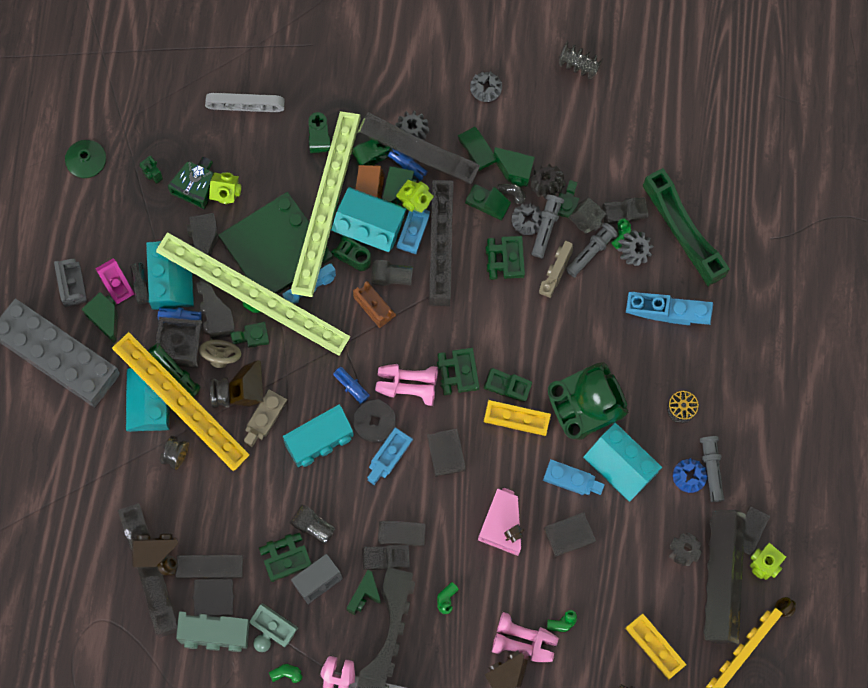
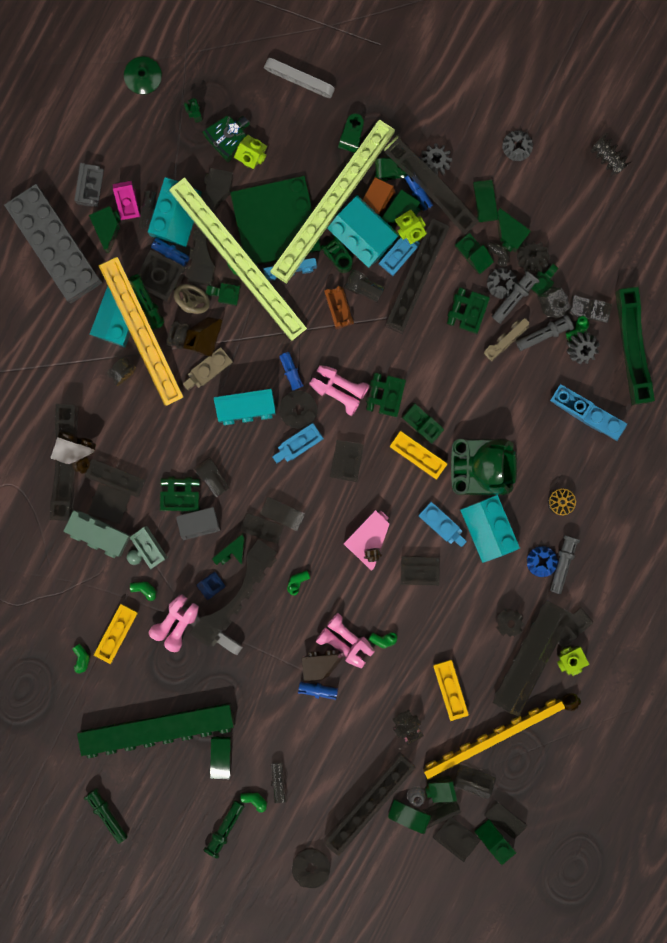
camera: 25 degrees right, 15 degrees up
none -> dark blue slope [197,571,226,600]

